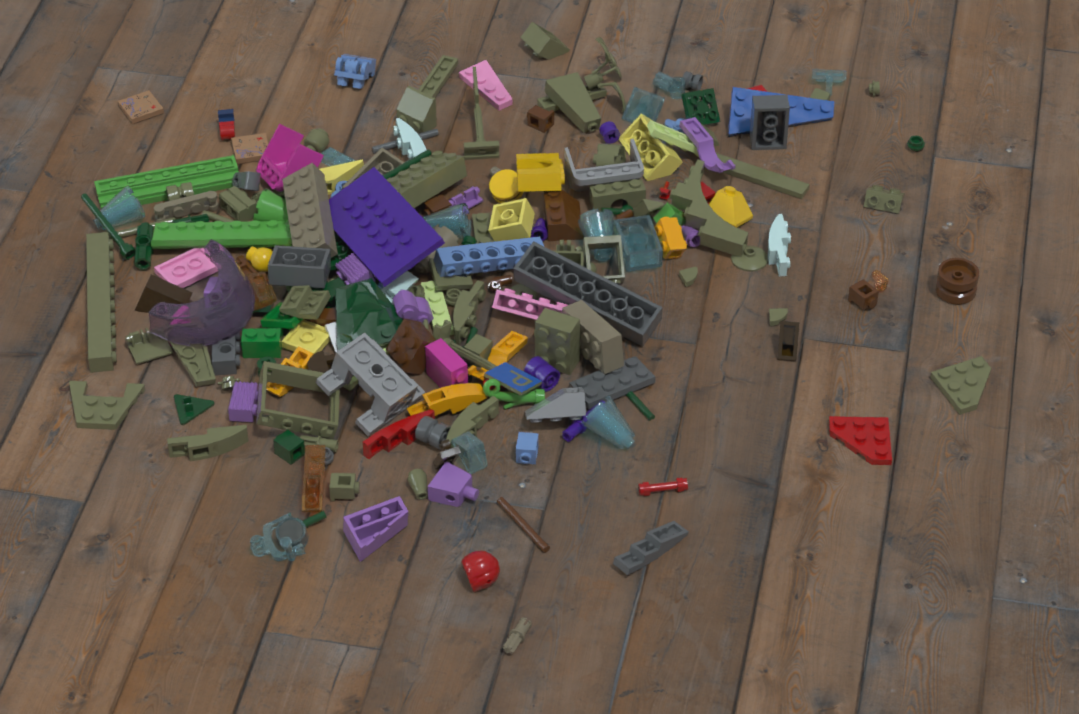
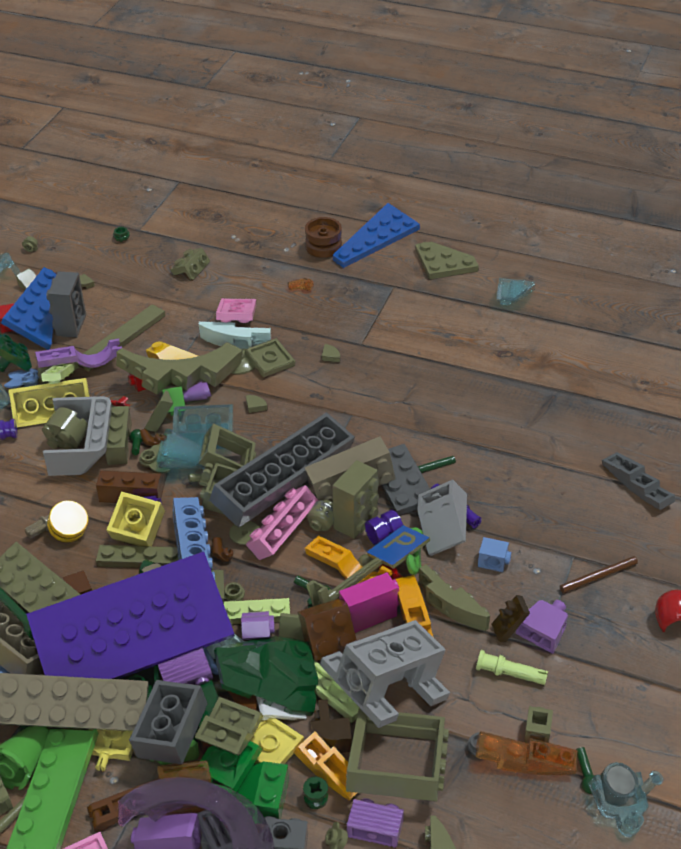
camera: 80 degrees left, 0 degrees up
yellow piece [246,246,273,273] -> none
dark green brick [273,429,305,465] -> none
olive axle [300,435,339,453] -> none
medium lavender wedge [343,496,408,562] -> none
red slope [362,409,435,459] -> none
olive cone [407,469,428,500] -> none
dark grey wheel [415,416,451,449] -> none
clear light blue cone [423,203,471,239] -> none
medium lavender hinge [449,186,483,216] -> none
clear light blue slope [451,431,488,474] -> none
olive slope [453,280,486,345] -> none
olive brick [464,334,493,368] -> none
yellow arch [516,153,565,192] -> none
clear light blue cone [581,395,636,449] -> none
red bar [638,477,688,496] -> none
light orange brick [654,217,687,259] -> none
dark brown slope [777,321,800,360] -> none
red plate [829,416,892,465] -> none
reddish brown brick [848,279,879,310] -> none
none -> olive tile [80,274,95,289]
none -> bright pink plate [216,298,256,323]
none -> olive tile [245,338,296,378]
none -> blue wing [333,203,420,268]
none -> yellowish green pin [476,650,548,686]
none -> clear light blue slope [497,278,535,305]

